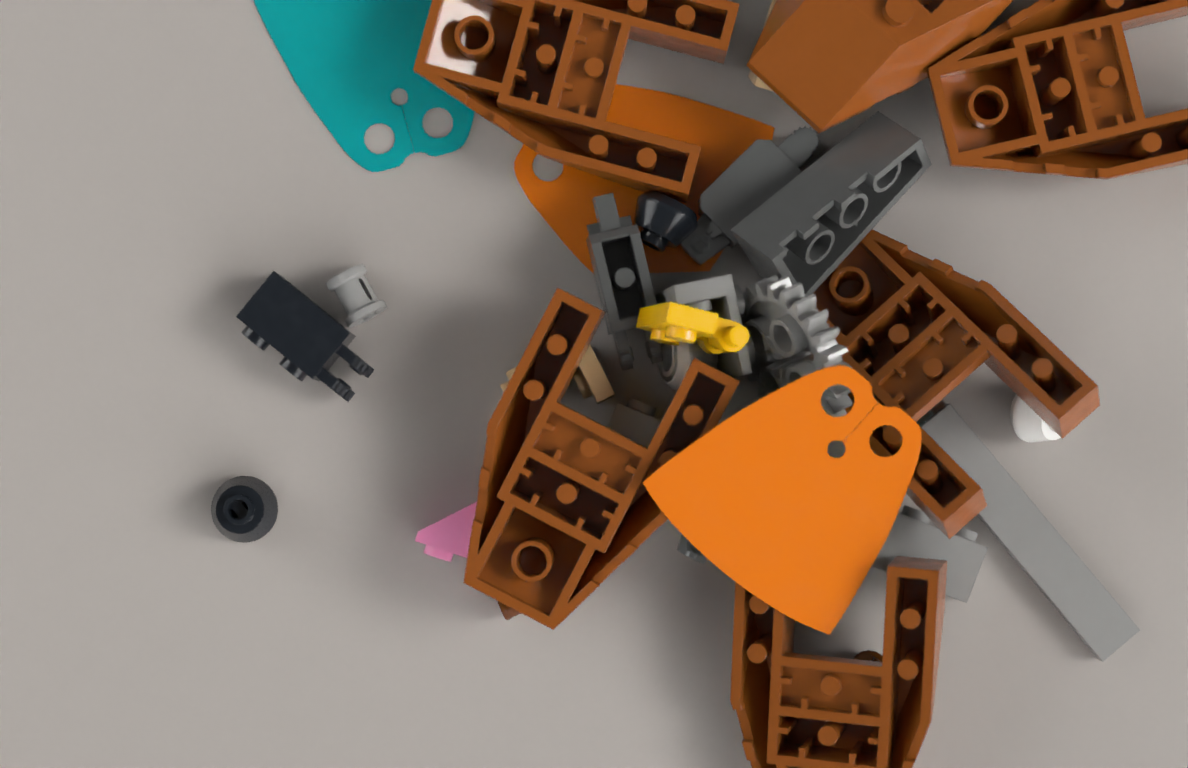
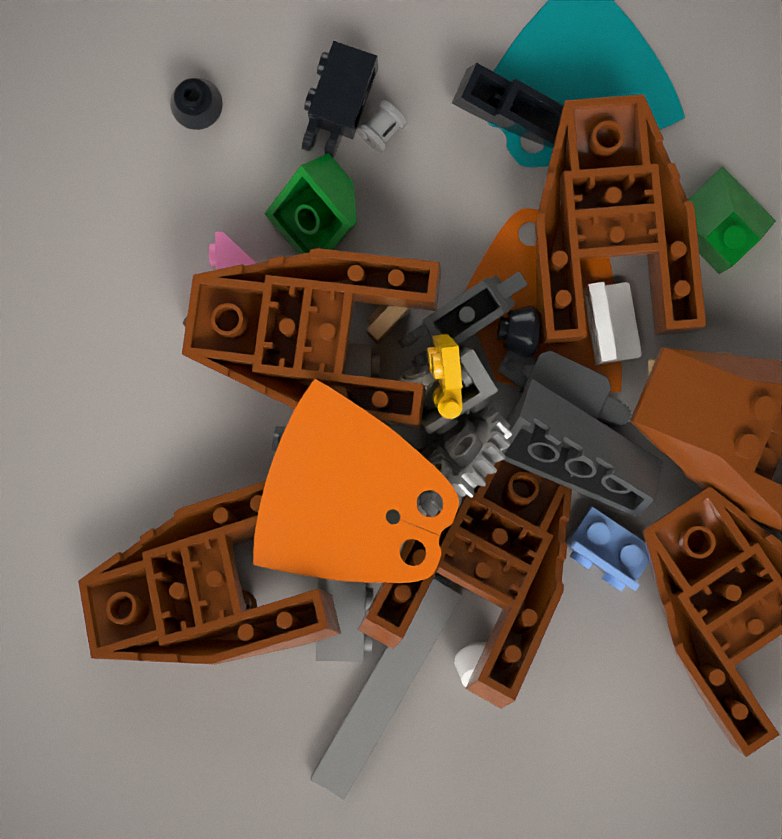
camera: 70 degrees right, 0 degrees up
none -> green slope [264,153,357,255]
none -> black slope [452,63,563,148]
none -> light blue bracket [565,506,650,592]
none -> white panel [583,282,642,365]

